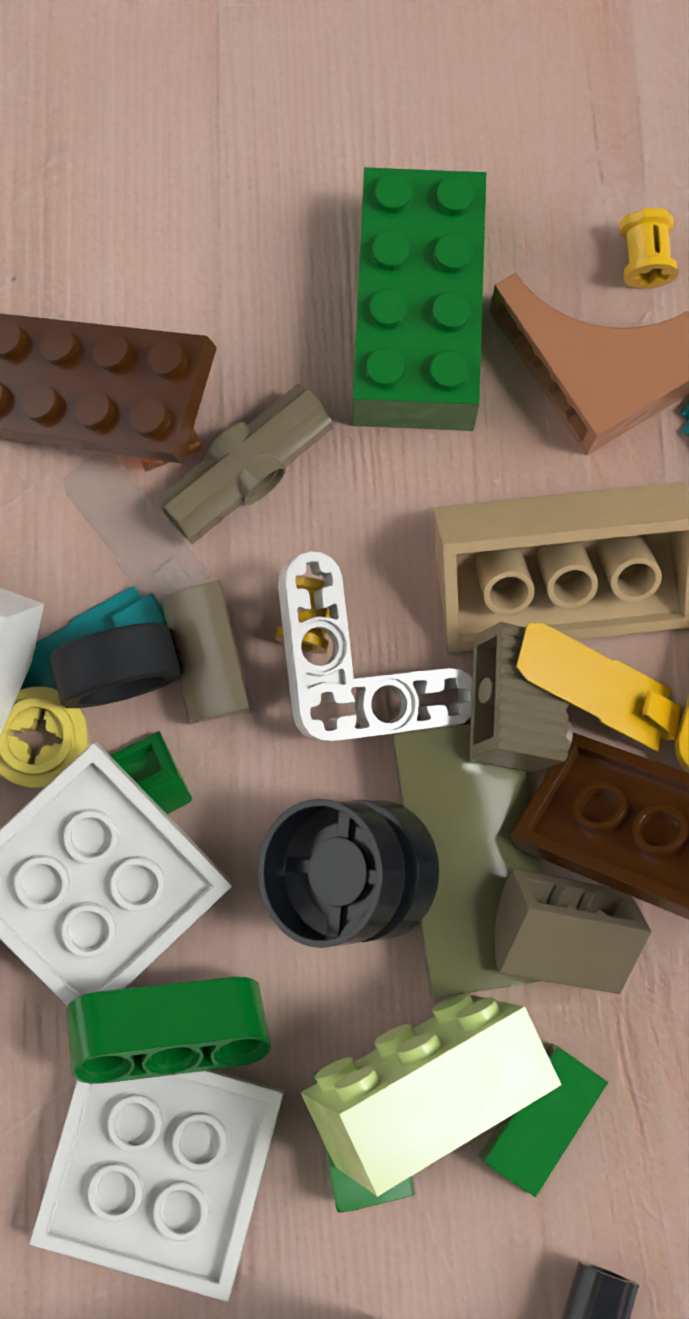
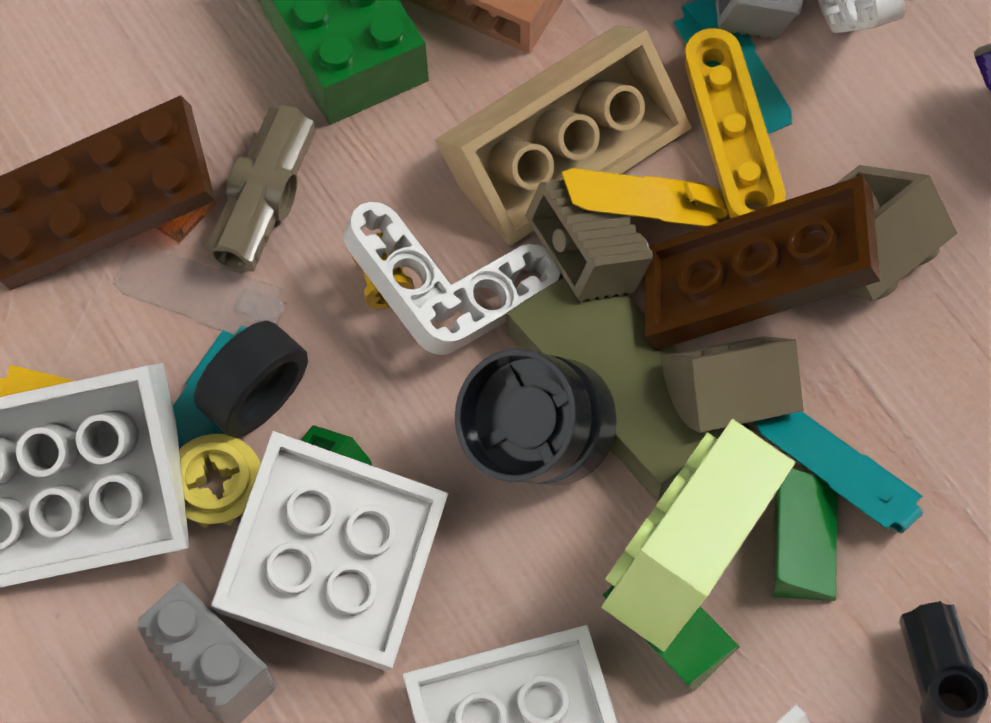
camera: 30 degrees left, 15 degrees down
green beam [66,977,271,1084] -> none
dark tan brick [161,580,252,725] -> none
none -> teal piece [754,411,923,533]

